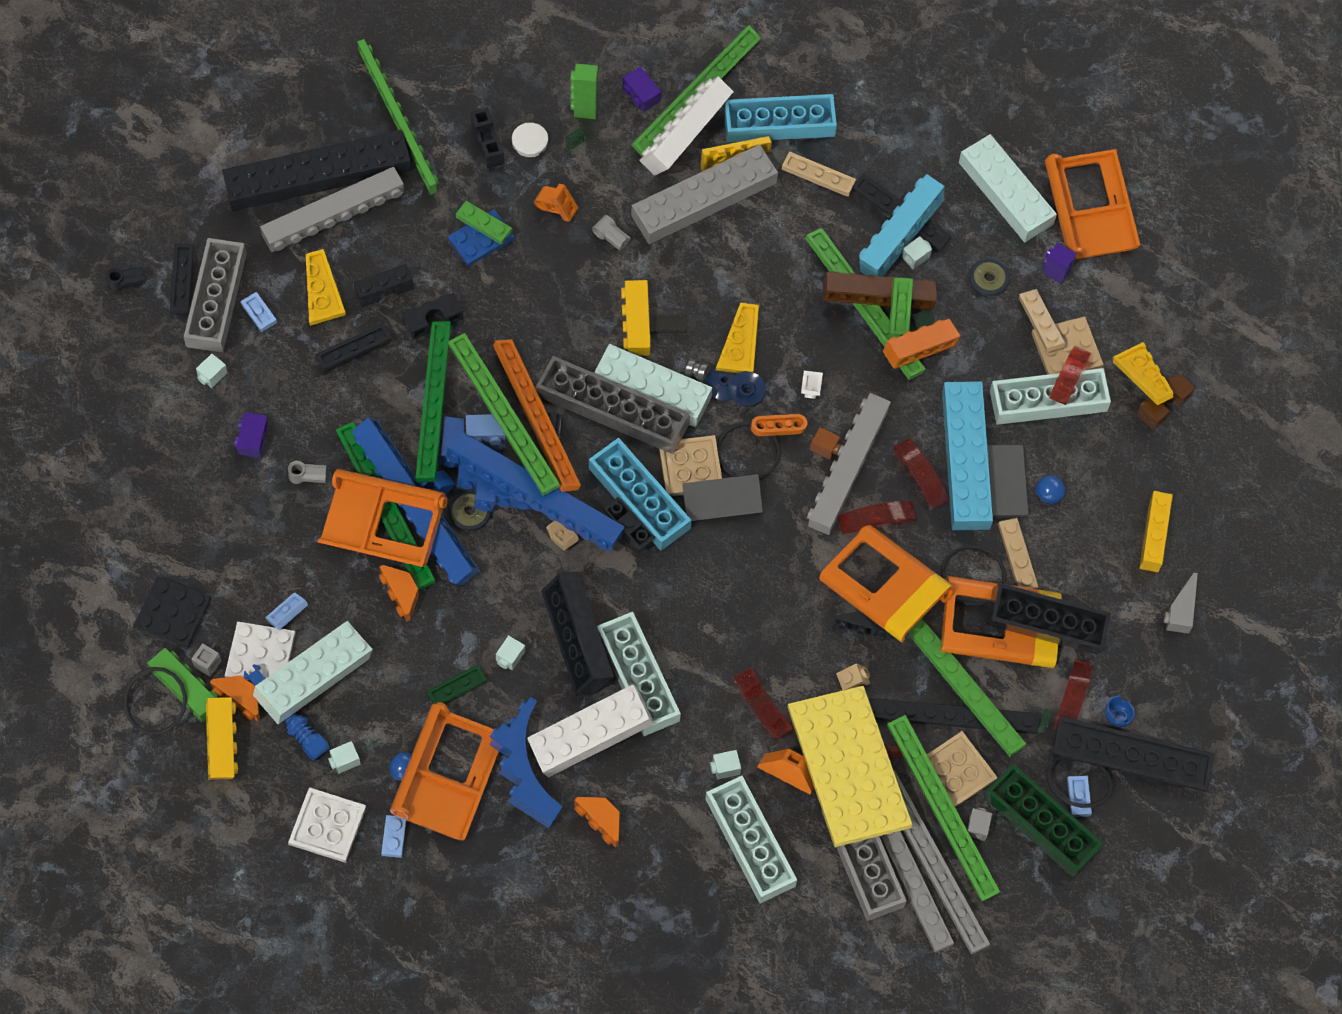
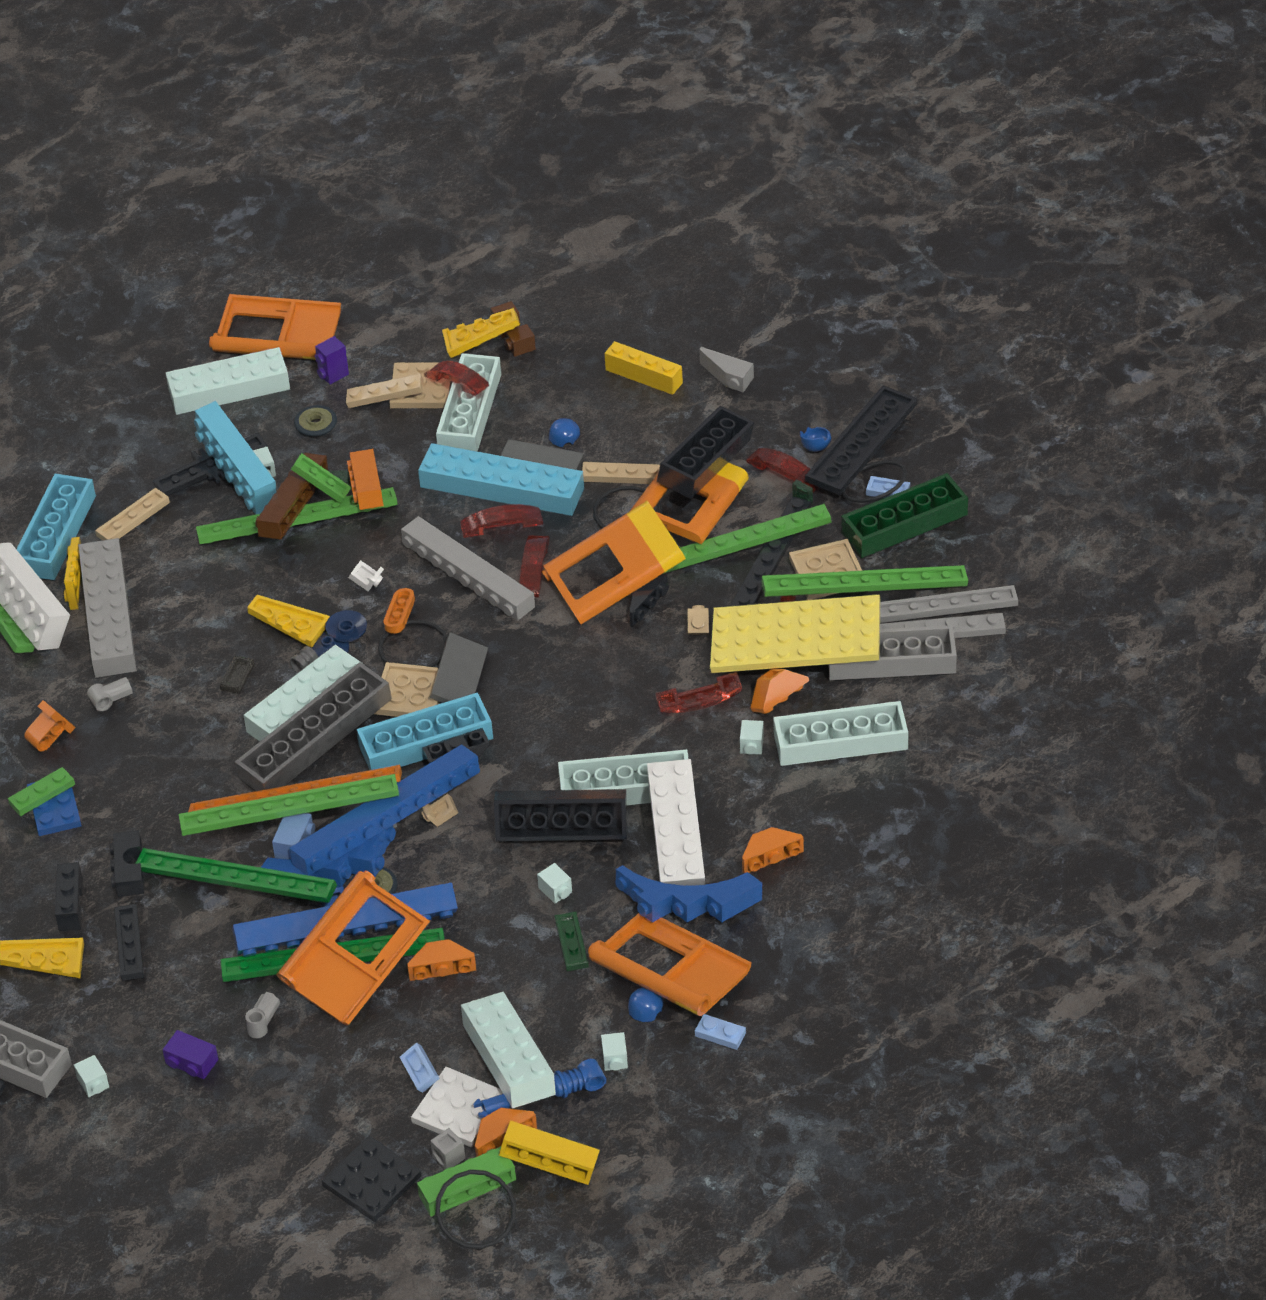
camera: 65 degrees left, 20 degrees down
light blue plate [241,292,277,332] -> none
white plate [288,788,366,863] -> none
yellow brick [621,280,650,356] -> none
dark orange brick [810,427,841,460] -> none
light grey brick [967,808,992,841] -> none

